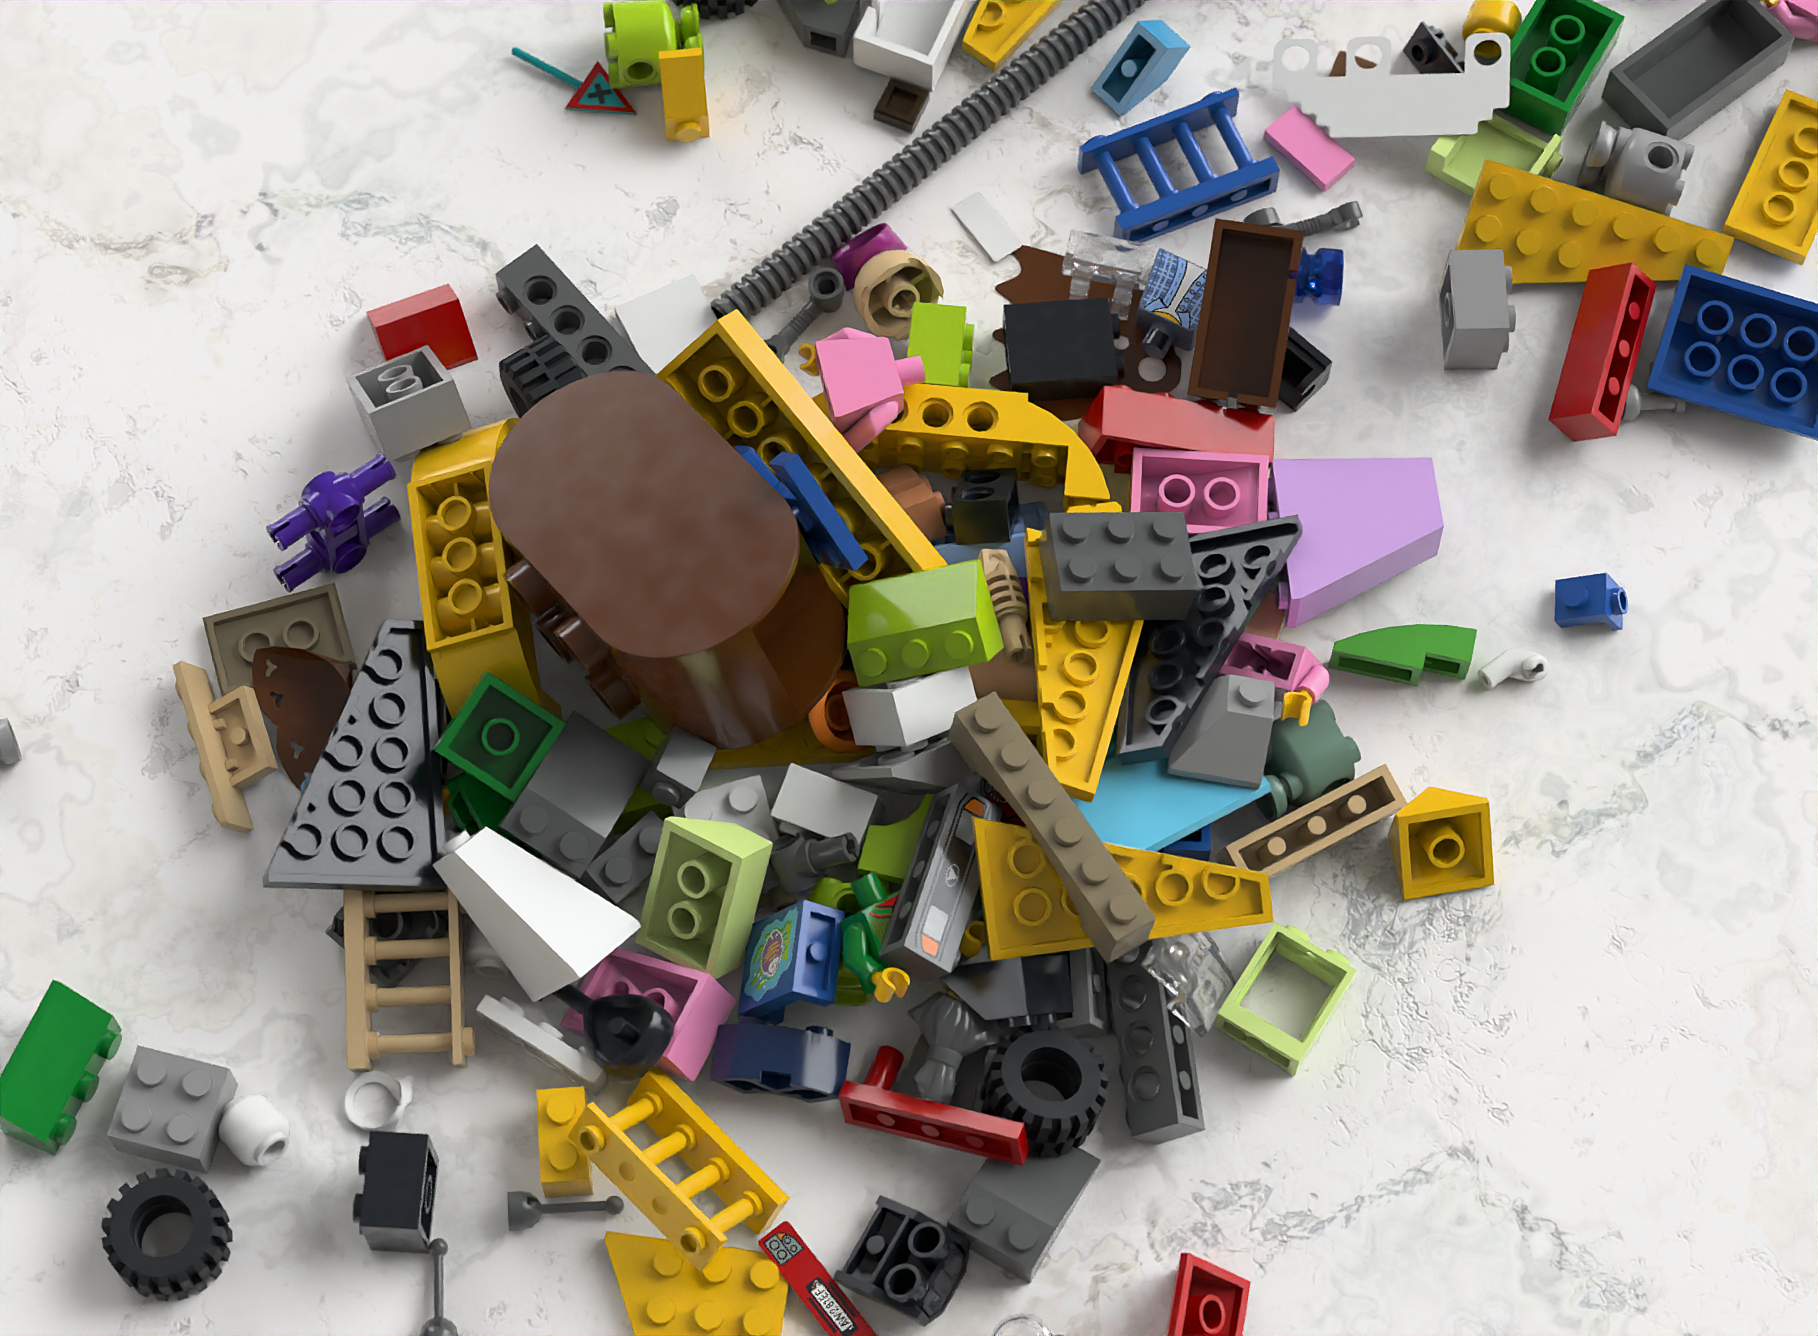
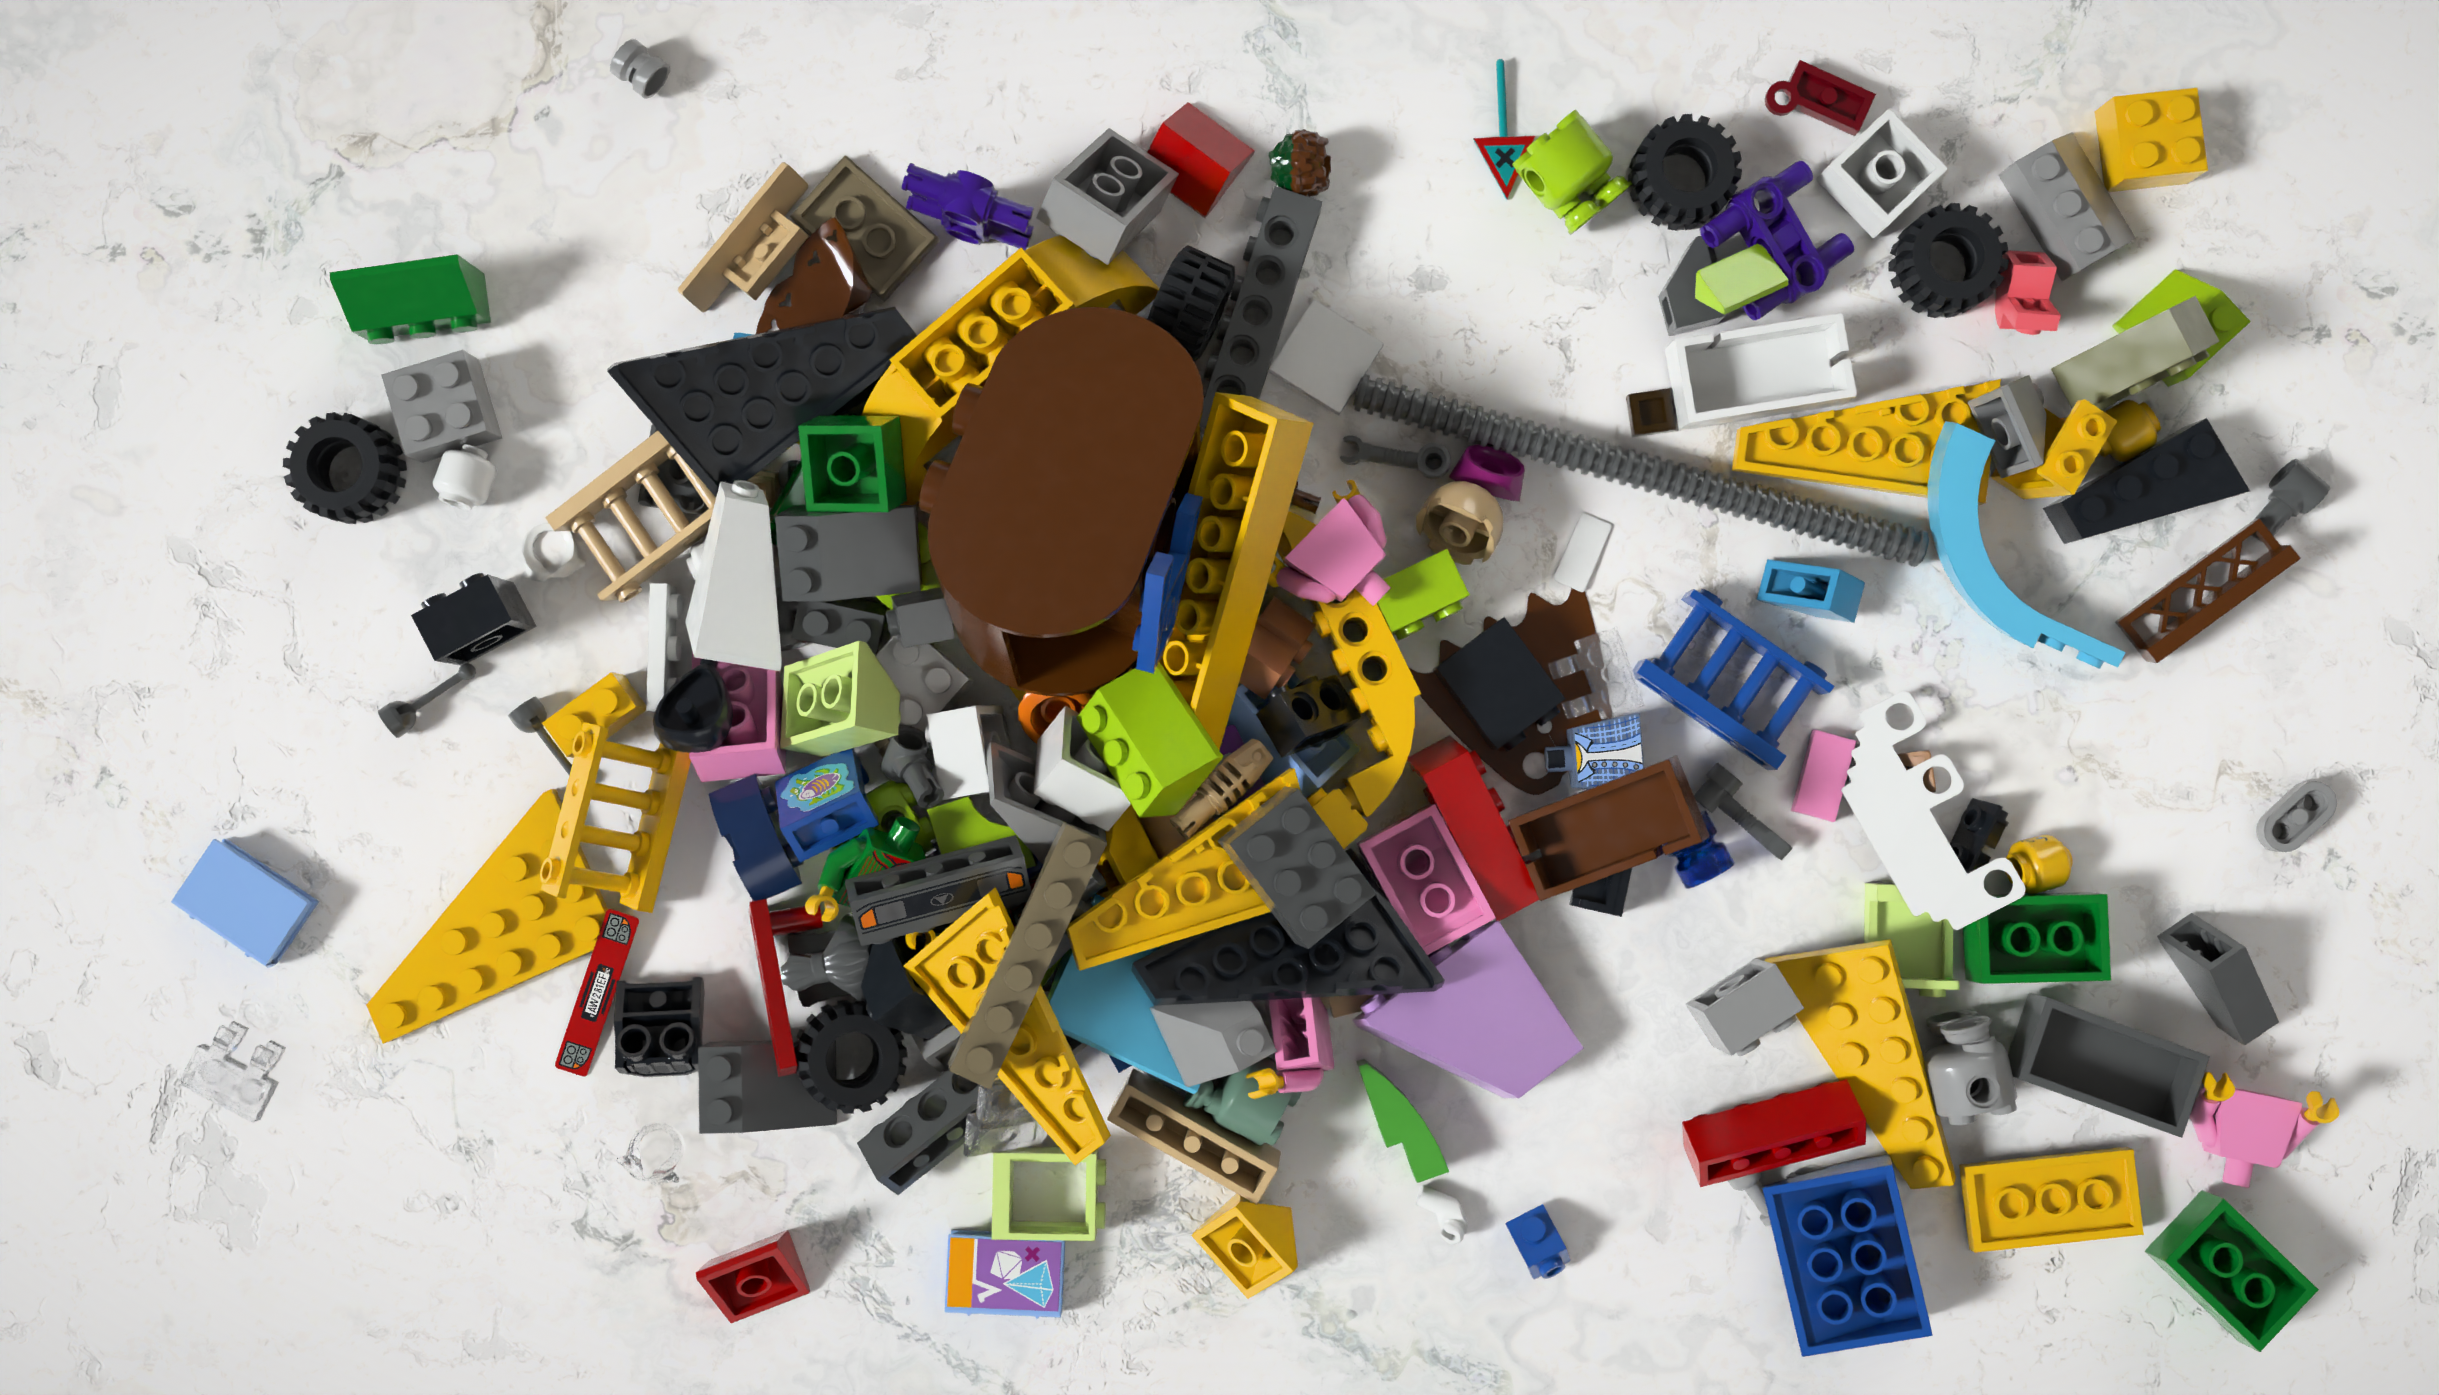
camera: 55 degrees right, 20 degrees up
yellow slope [658,48,710,142] -> none
none -> piece [945,1230,1065,1319]
none -> reddish brown piece [1268,129,1331,197]

